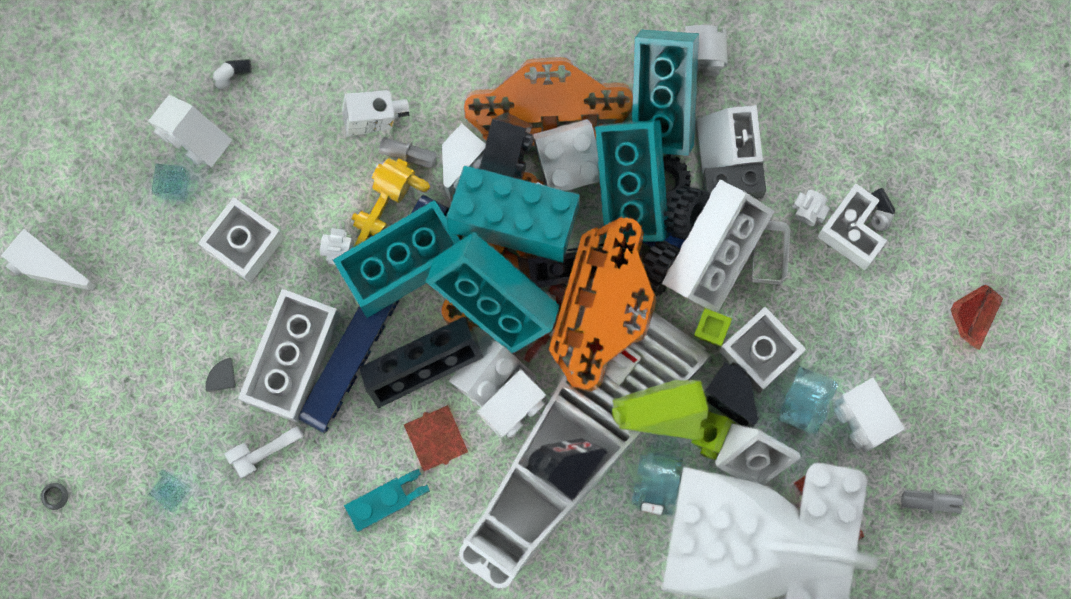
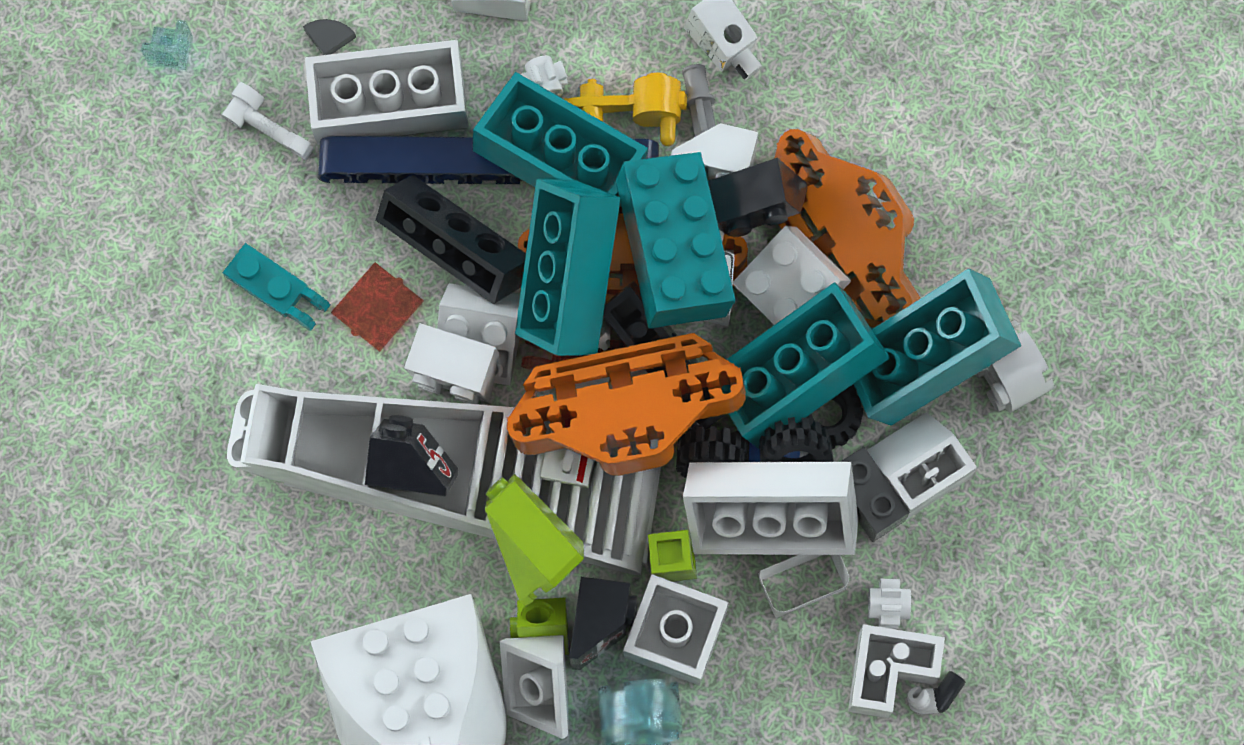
camera: 60 degrees right, 5 degrees down
clear light blue brick [631,451,683,517] -> none

